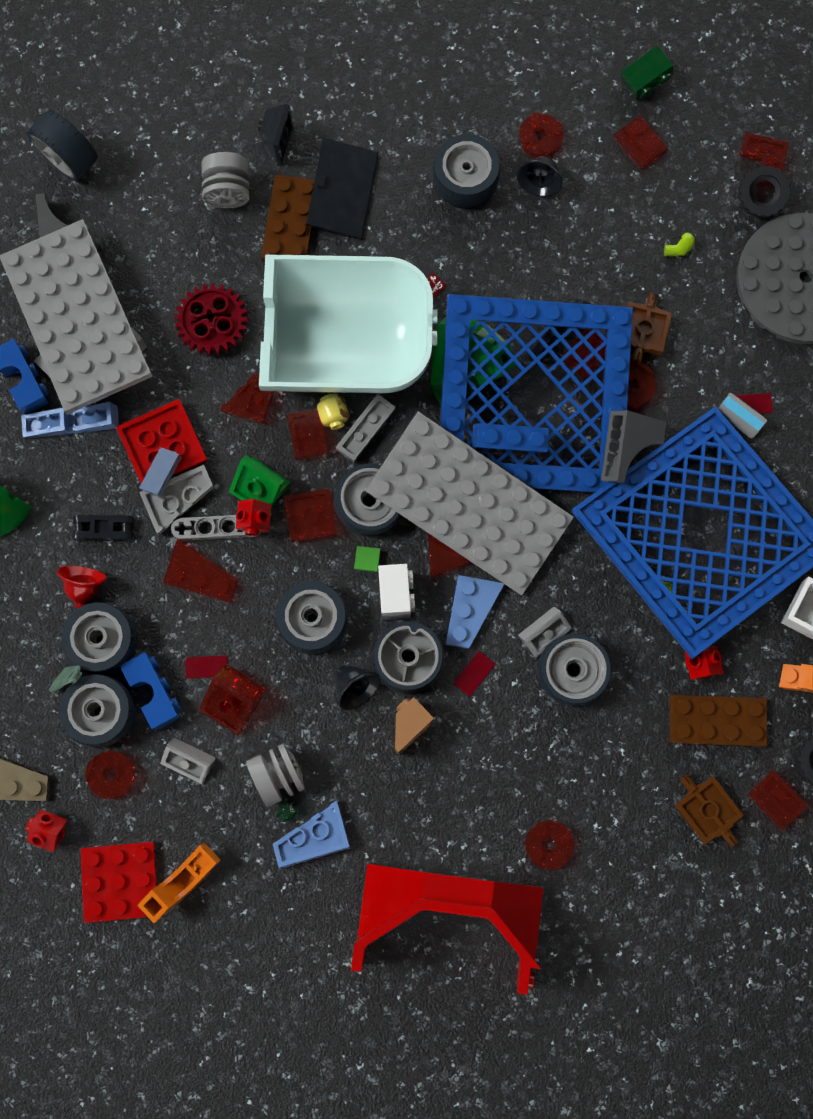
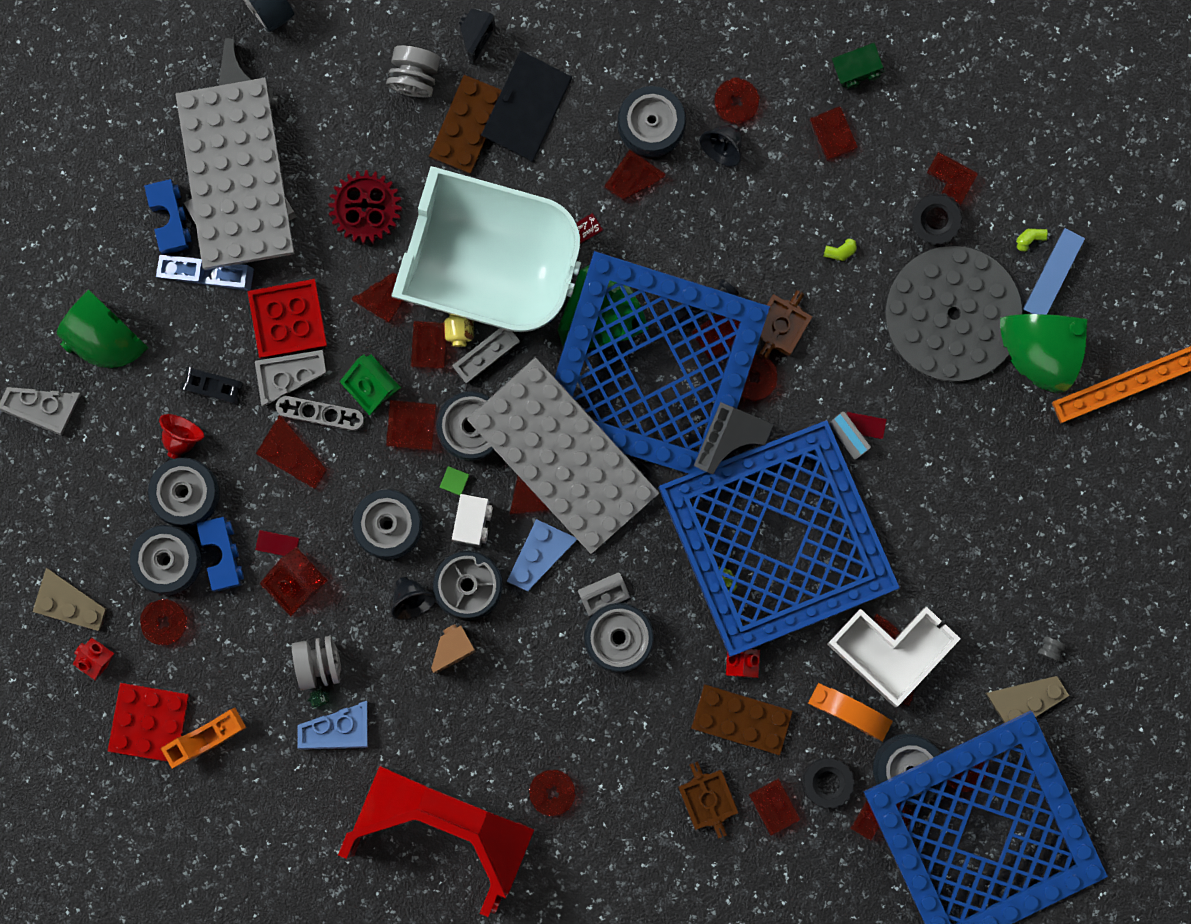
camera: 10 degrees right, 5 degrees up
sand green piece [49,665,82,692] -> none
sand blue slope [139,447,182,498] -> none
light grey slope [160,738,215,785] -> none
red brick [236,499,271,536] -> none
dark red sticker [453,651,495,697] -> none
blue arch [472,423,549,452] -> none
none -> clear red wing [604,150,666,201]

